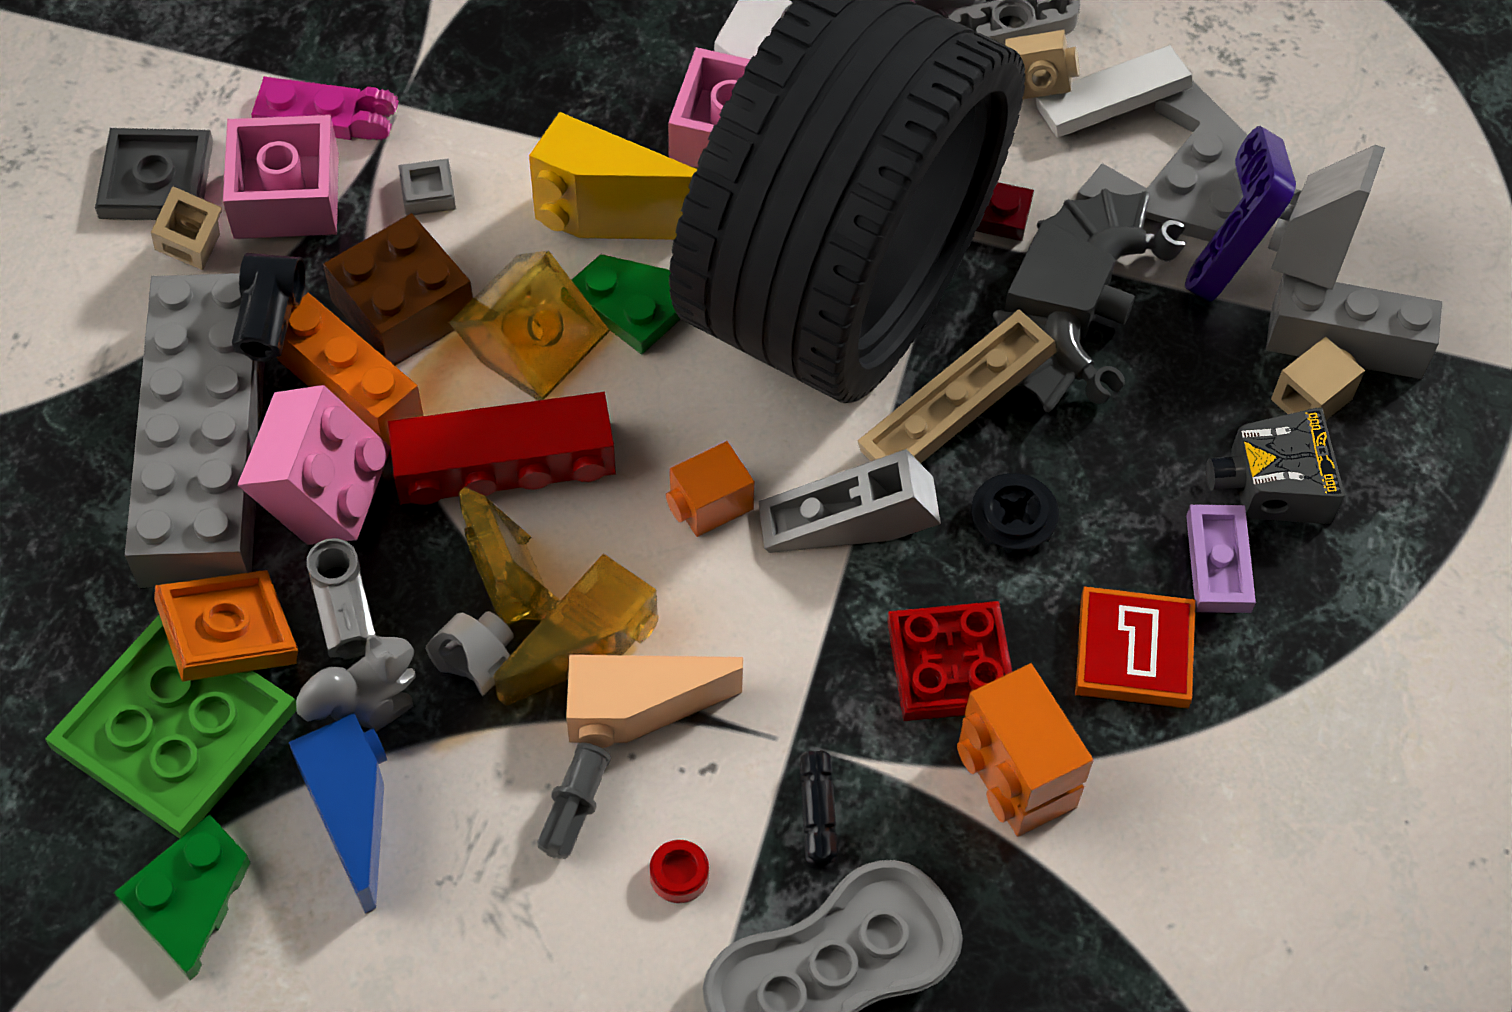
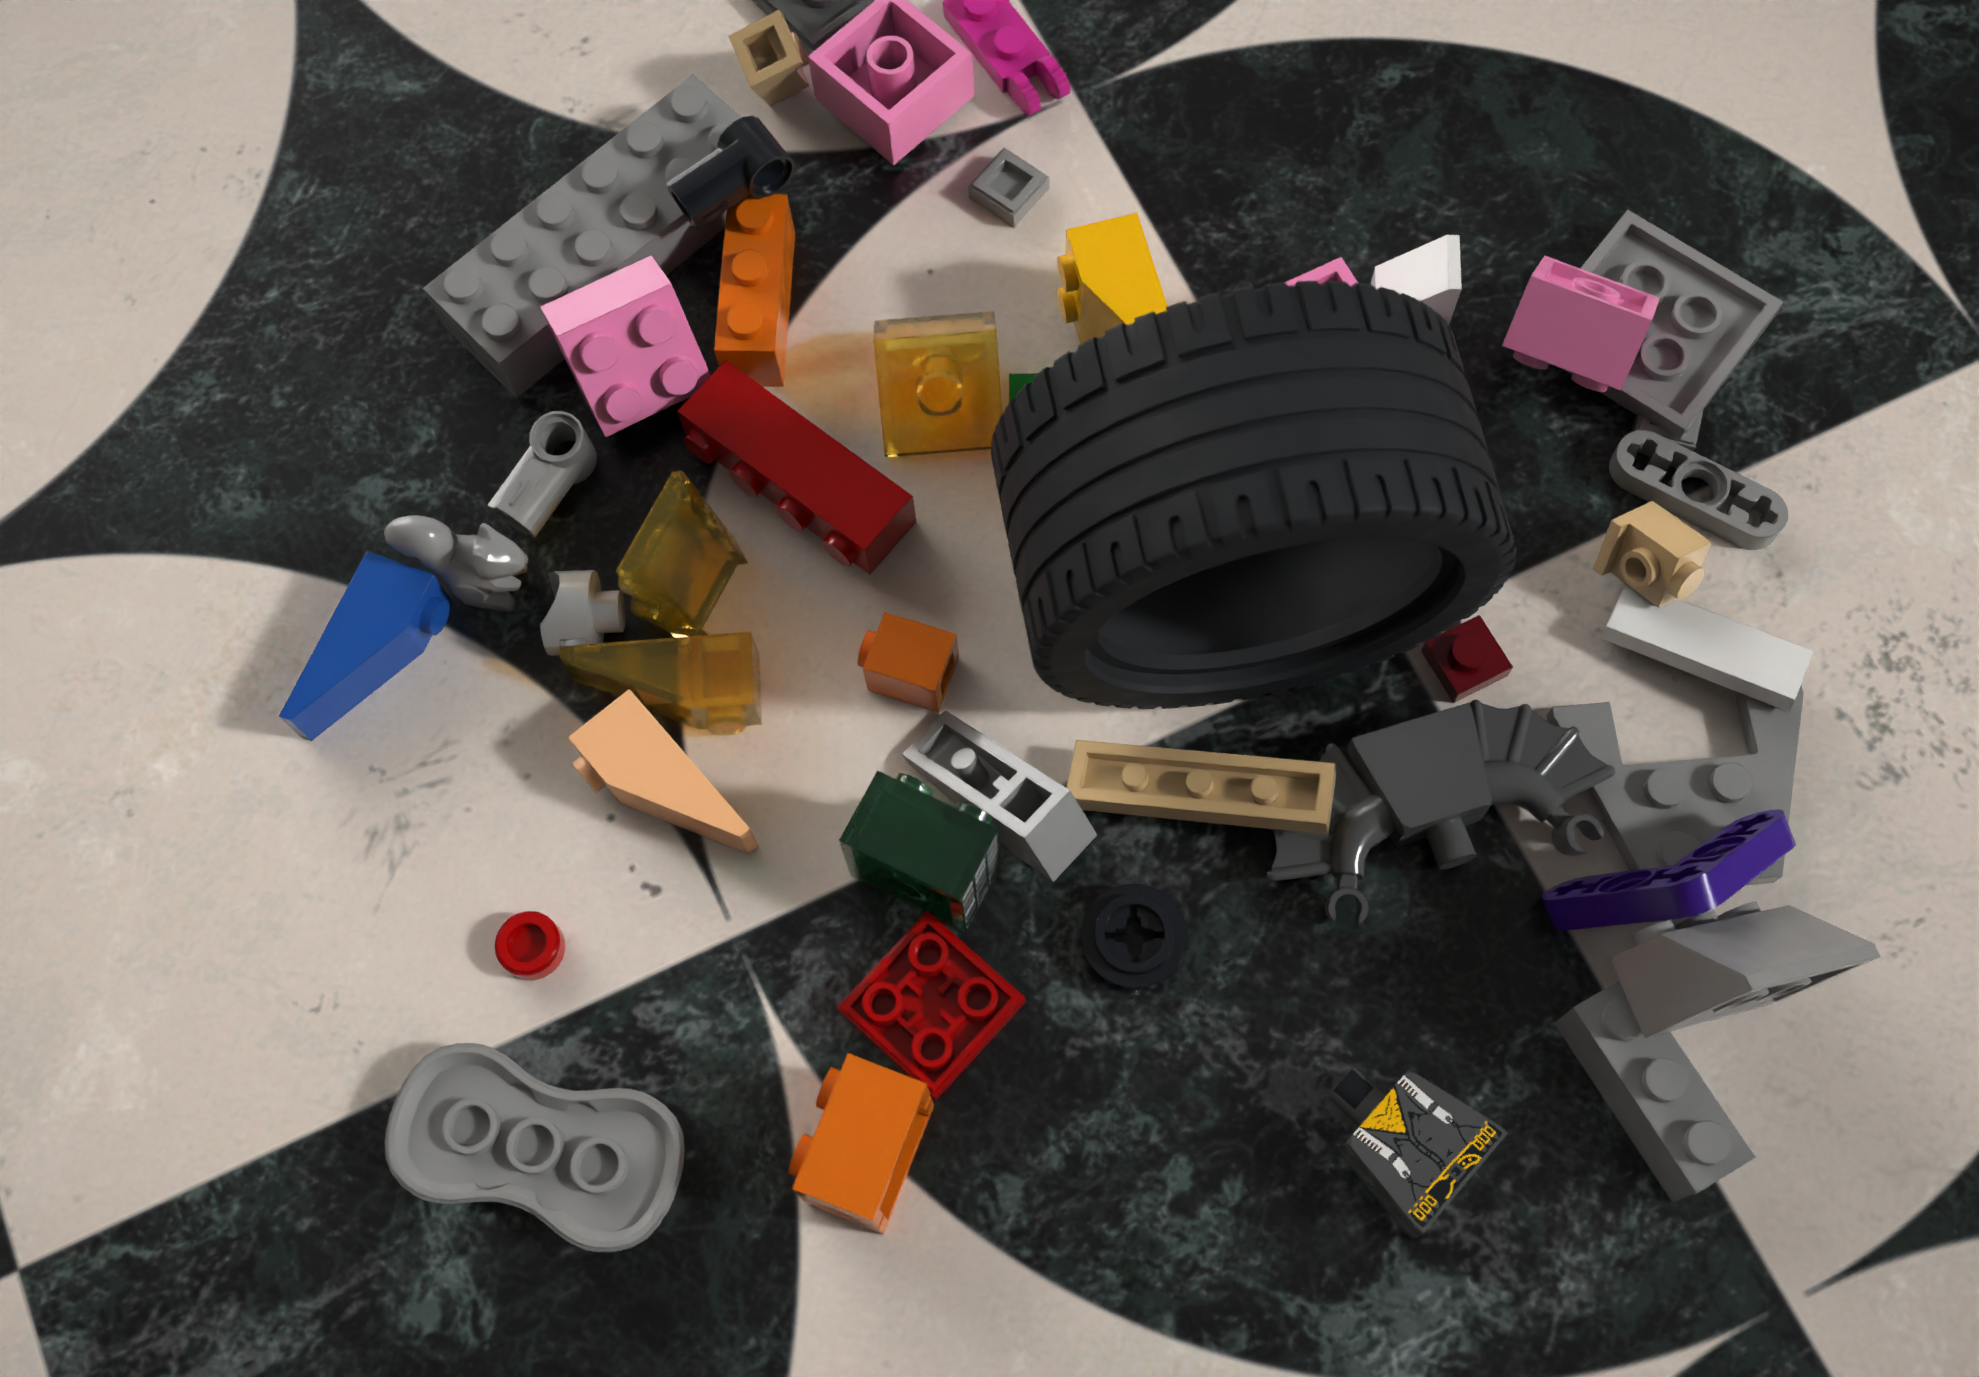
camera: 55 degrees right, 10 degrees up
bright green plate [45,615,296,839] -> none
green wing [114,814,251,981] -> none
orange tile [154,570,298,682] -> none
reddish brown brick [323,213,476,366] -> none
dark grey axle [537,743,611,859] -> none
black axle [800,751,838,865] -> none
red tile [1075,586,1196,709] -> none
lavender plate [1186,505,1256,613] -> none
tan brick [1271,336,1365,420] -> none
none -> clear green brick [839,770,1001,933]

